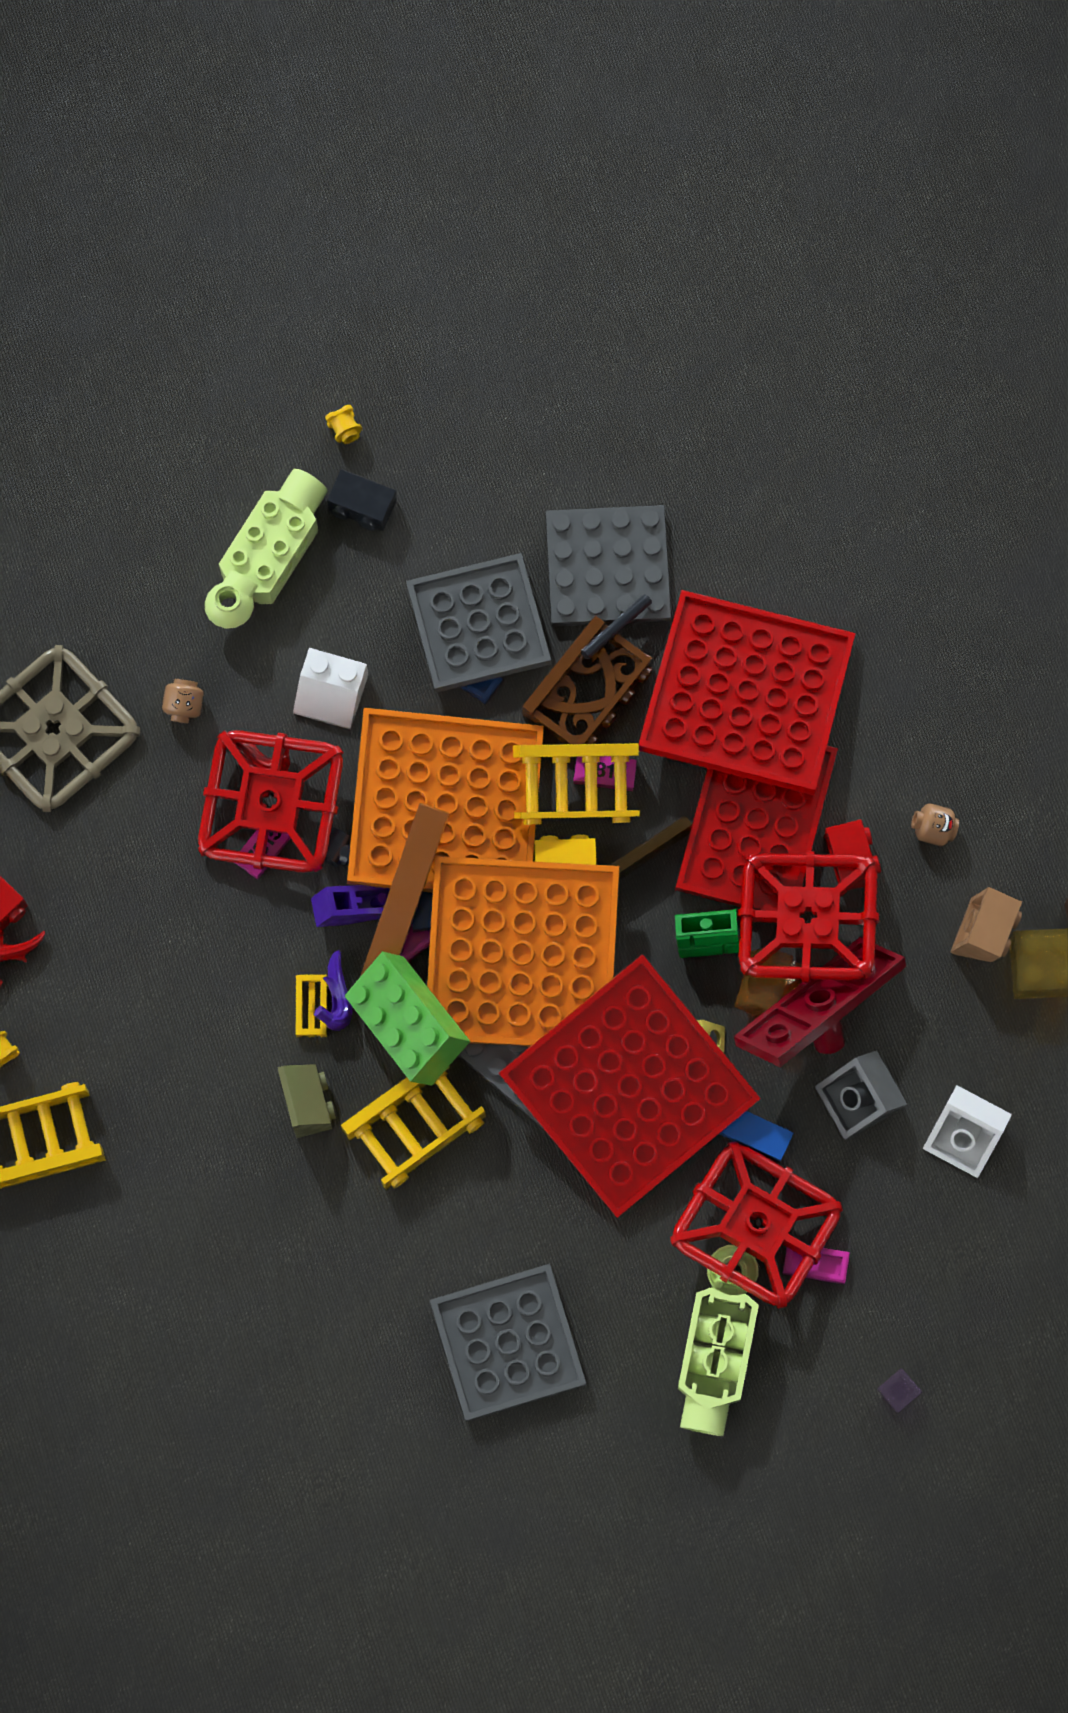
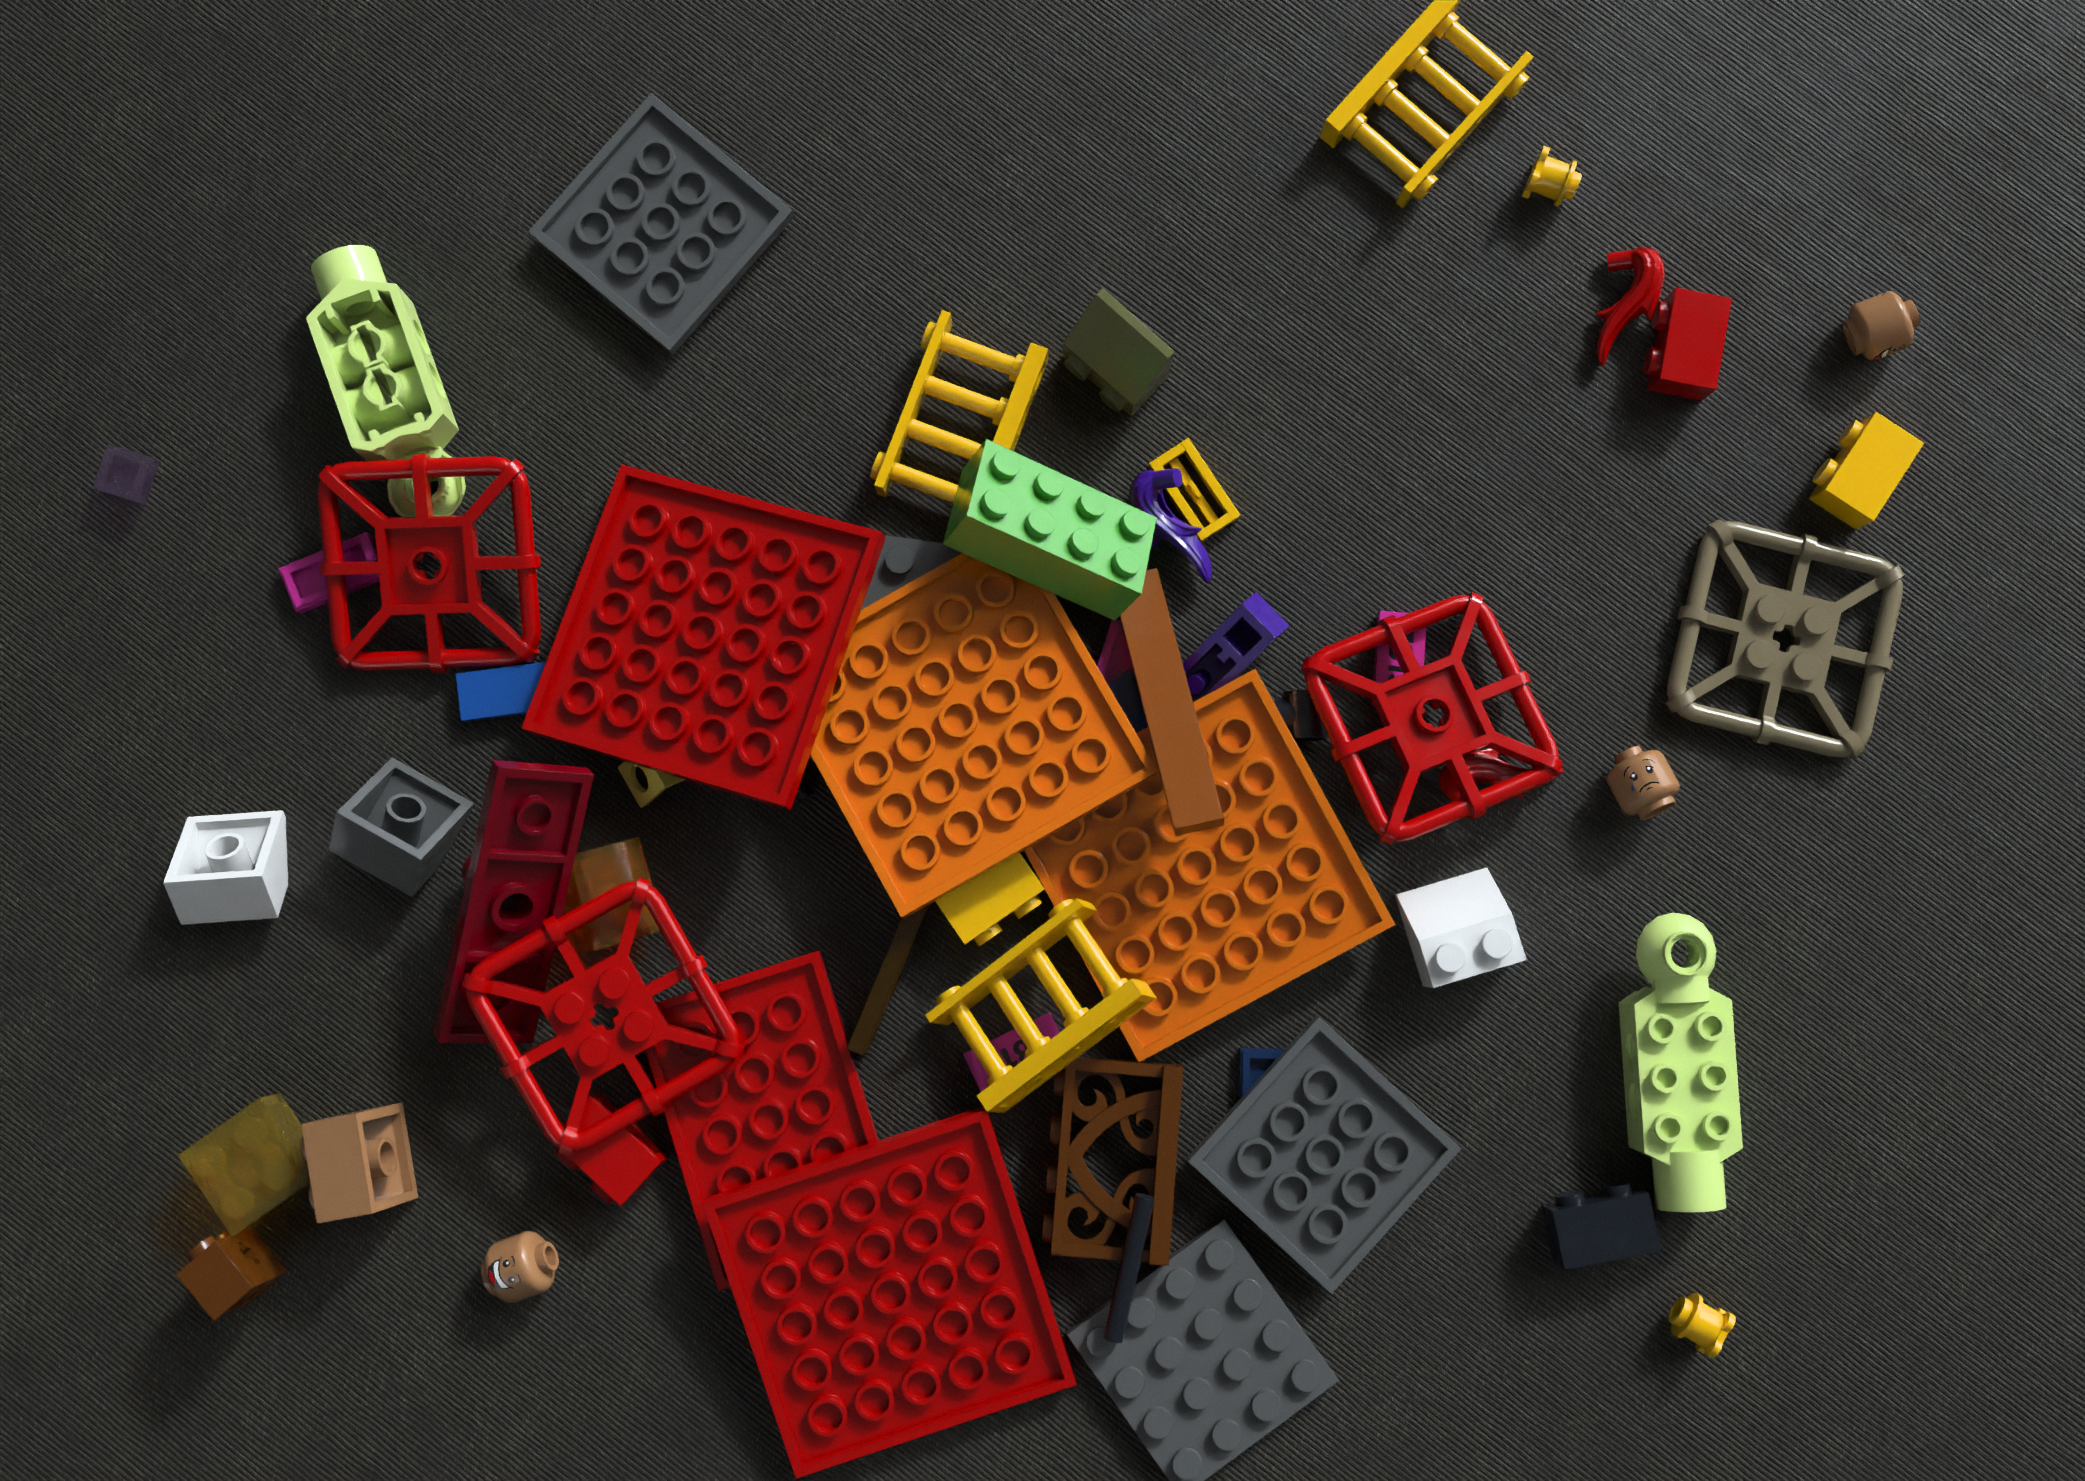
camera: 145 degrees right, 10 degrees up
green brick [675,909,740,958] -> none

